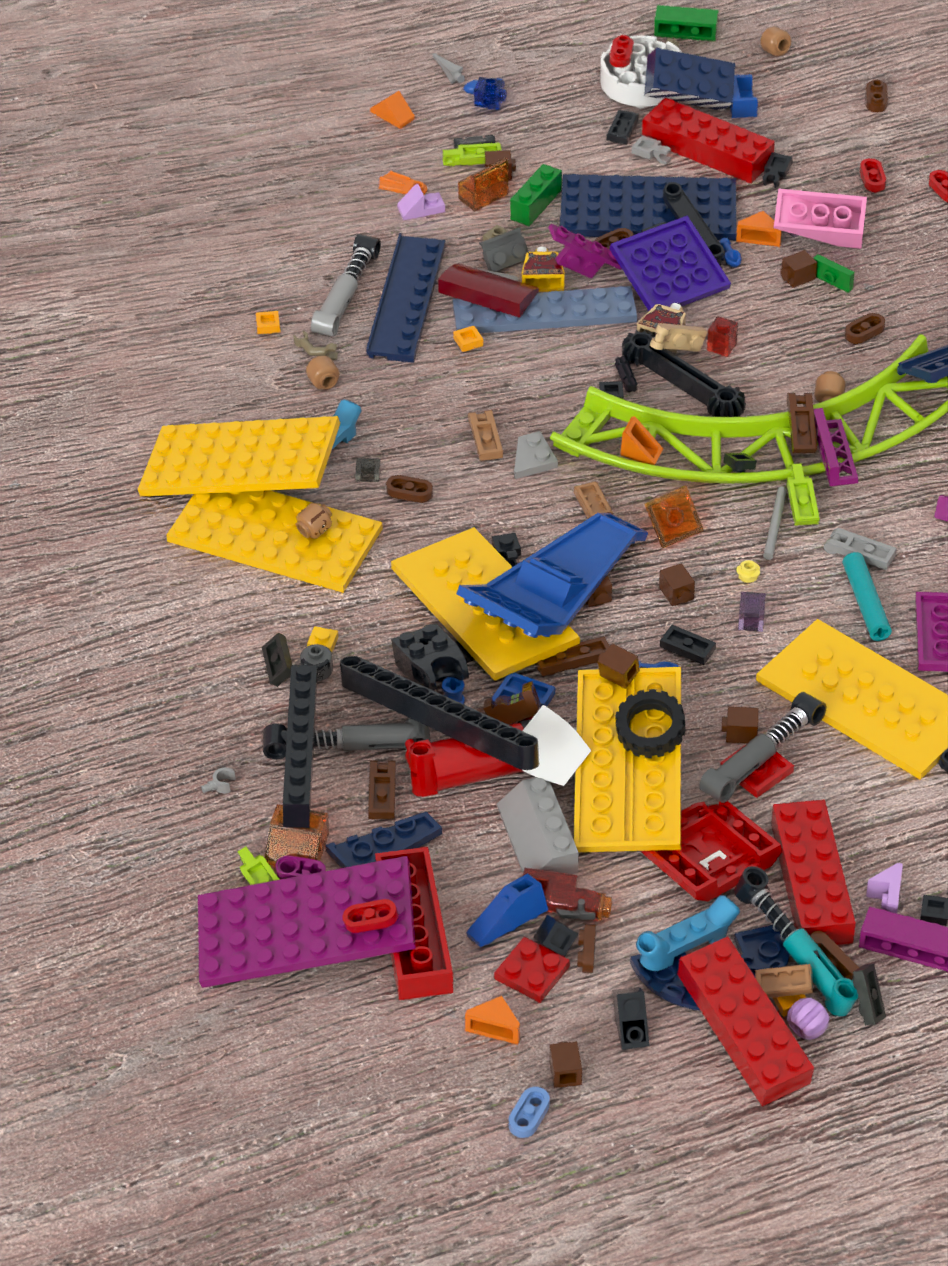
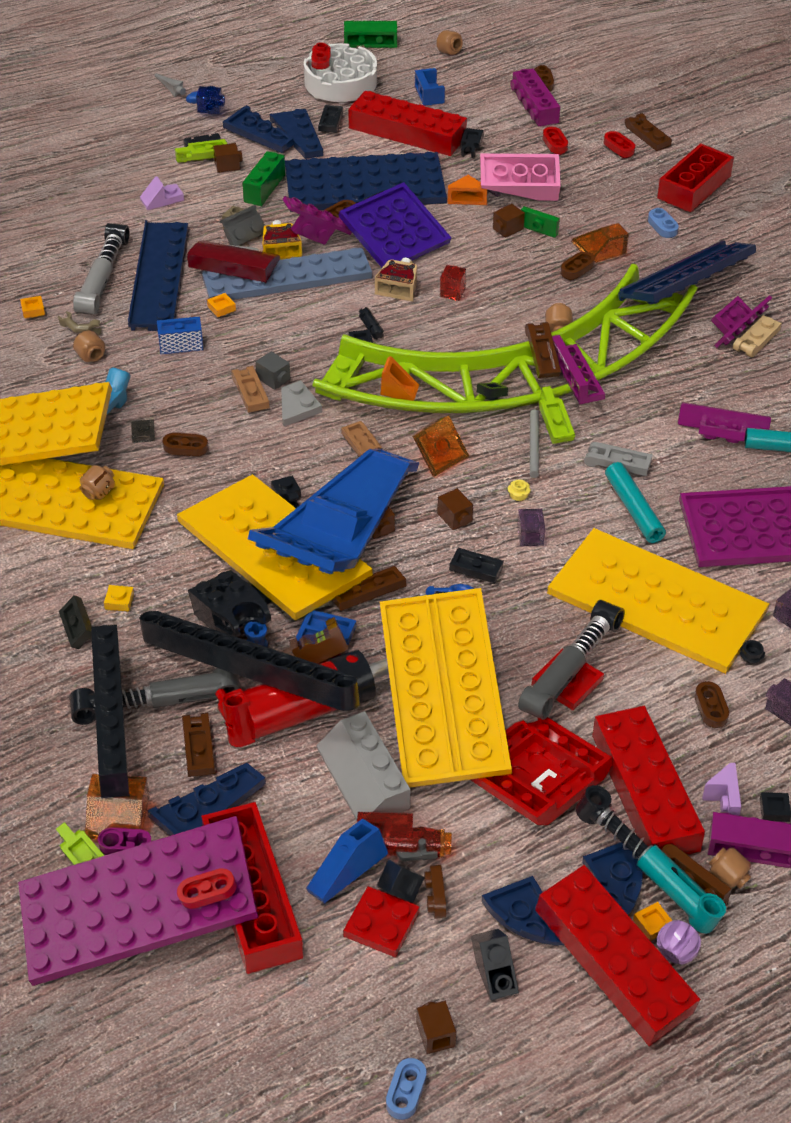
camera: 10 degrees left, 0 degrees up
light grey piece [201,767,236,794] -> none
dark grey head [300,644,333,682] -> none
orange slope [370,91,415,129] -> none
orange piece [379,171,427,195] -> none
clear orange slope [458,158,508,212] -> none
orange slope [465,996,520,1045] -> none
white sticker [523,705,591,786] -> none
reddish brown brick [597,643,640,689] -> none
black tyre [615,689,686,758] -> none
black arm [622,330,746,417] -> none
light grey plate [632,135,671,164] -> none
dark azure plate [636,895,740,971] -> none
dark blue brick [644,47,735,111] -> none
tan plate [650,323,708,352] -> none
black piece [663,182,725,266] -> none
blue piece [719,238,742,267] -> none
reddish brown brick [721,706,759,744] -> none
medium nougat plate [755,964,813,998] -> none
pearl dark grey plate [853,964,886,1026] -> none
none -> blue panel [157,316,203,354]
none -> dark blue wing [223,105,294,153]
none -> dark grey brick [255,351,290,390]
none -> dark blue wing [269,109,323,159]
none -> magenta brick [510,68,560,127]
none -> clear orange slope [571,223,629,263]
none -> reddish brown plate [695,681,730,728]
none -> medium nougat head [708,847,751,889]

